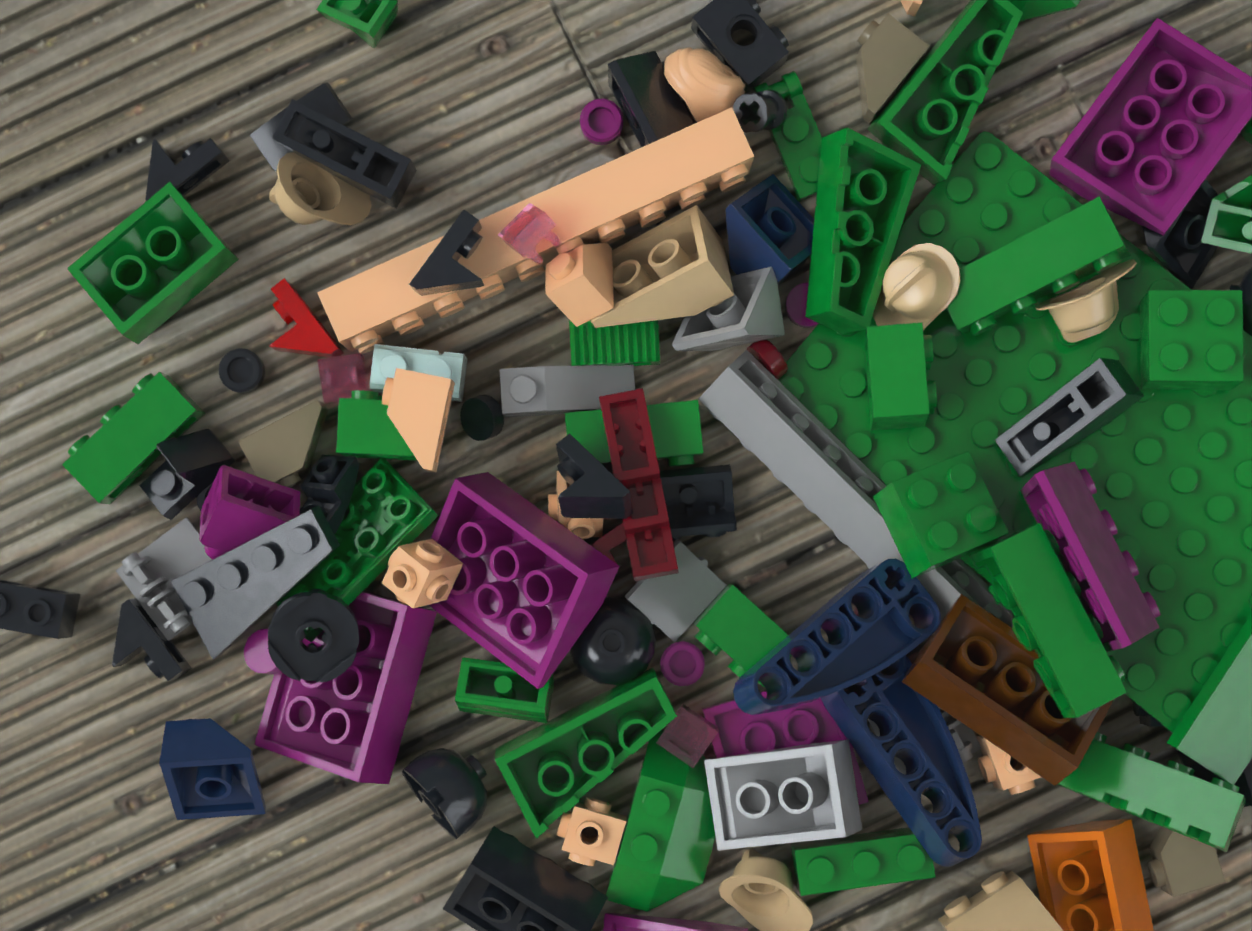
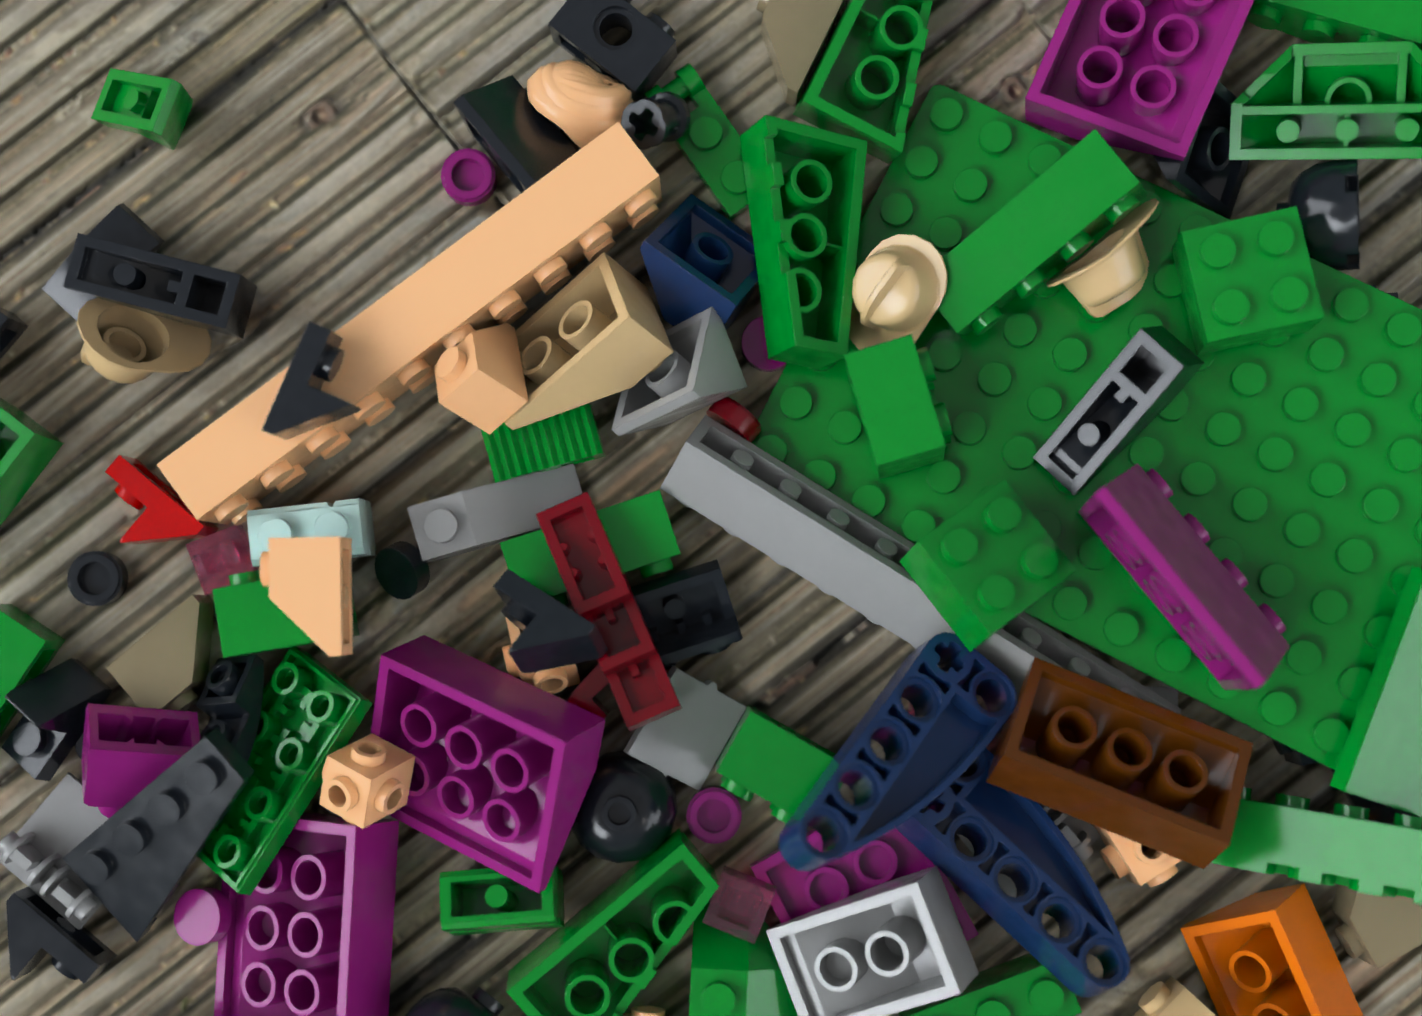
camera: 10 degrees left, 0 degrees up
black plate [268,589,359,683] -> none
clear pink tile [498,203,560,264] -> none
green wedge [969,523,1127,718] -> none

